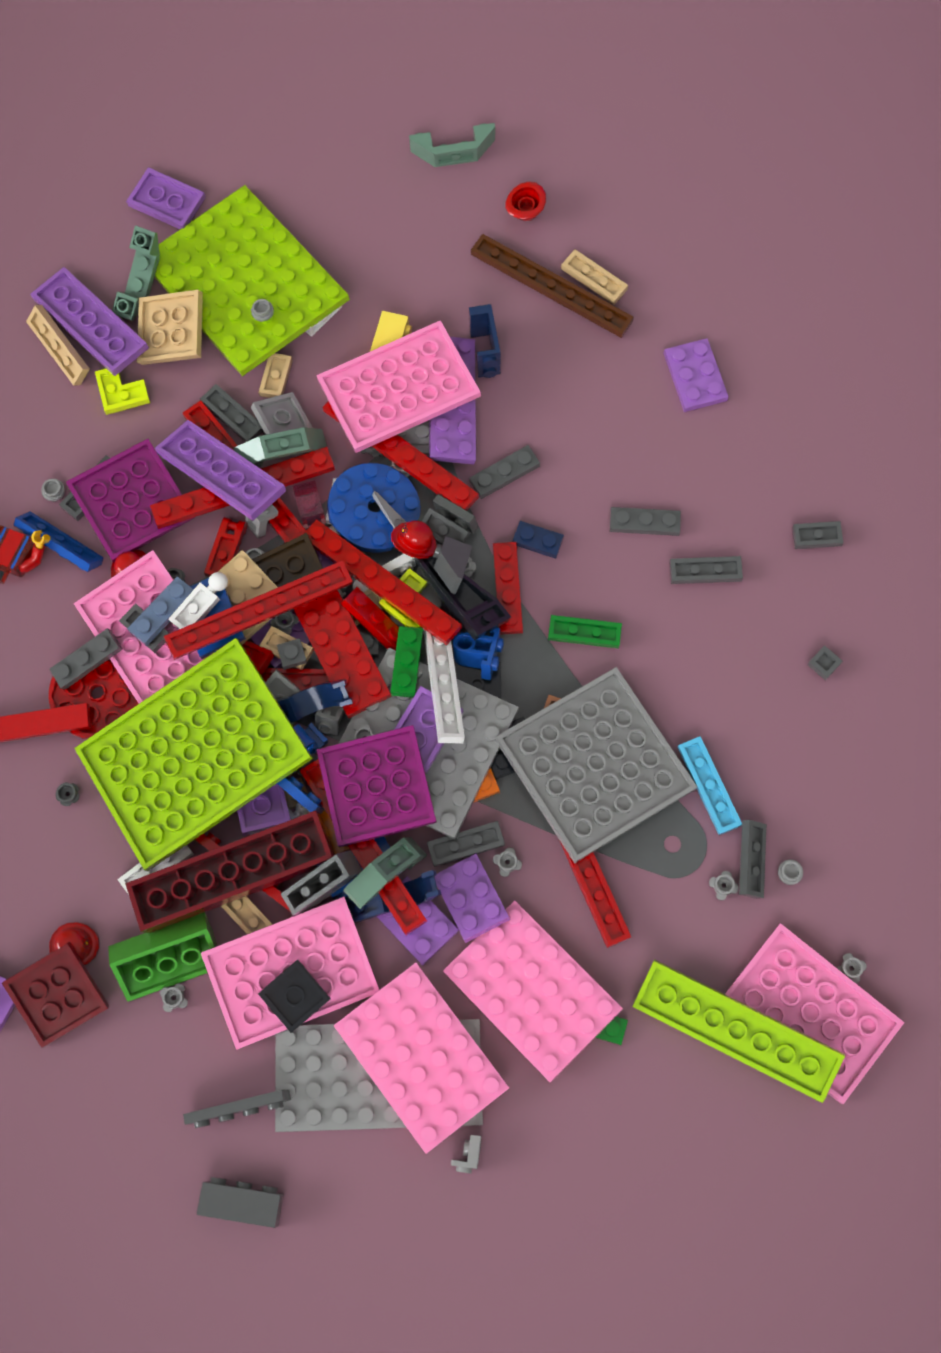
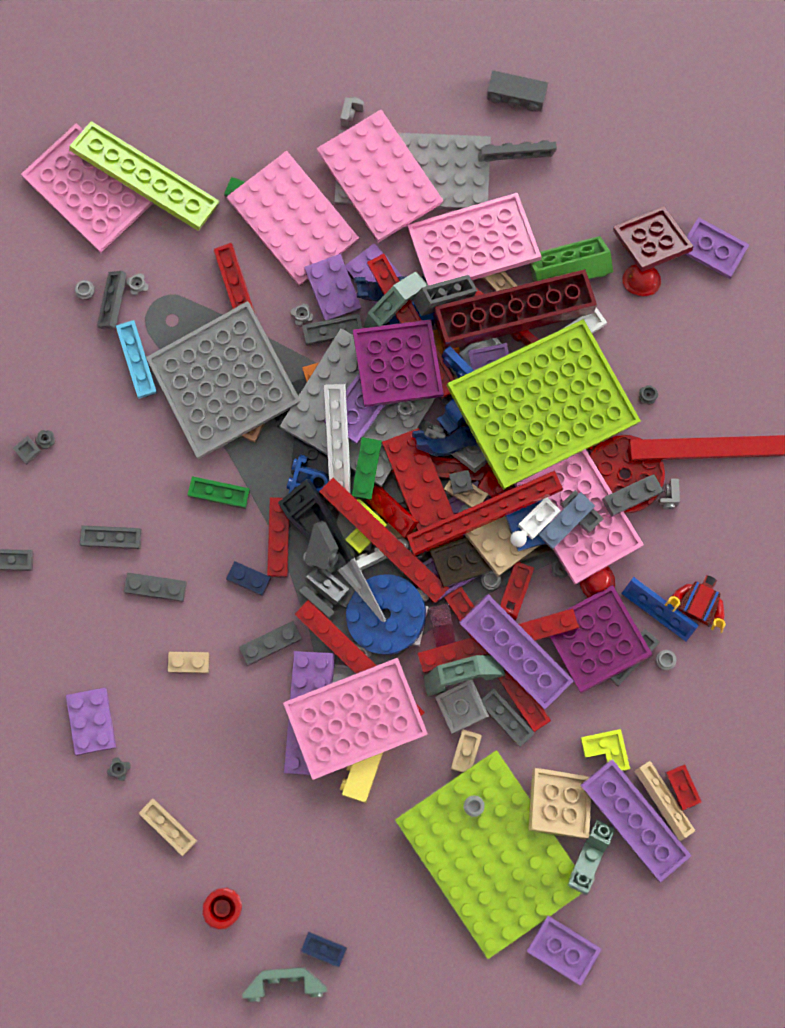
camera: 175 degrees left, 5 degrees up
light grey plate [160,984,188,1012] -> none
black plate [258,959,331,1033] -> none
red hat [391,520,436,559] -> none
dark blue panel [469,304,501,378] -> none
reddish brown plate [471,233,634,338] -> none
light grey plate [837,953,867,983] -> none
none -> dark grey plate [36,430,55,449]
none -> dark grey plate [107,757,131,781]
none -> tan plate [168,652,210,673]
none -> dark blue plate [301,932,347,967]
none -> light grey bracket [658,479,680,509]
none -> red plate [666,764,702,811]

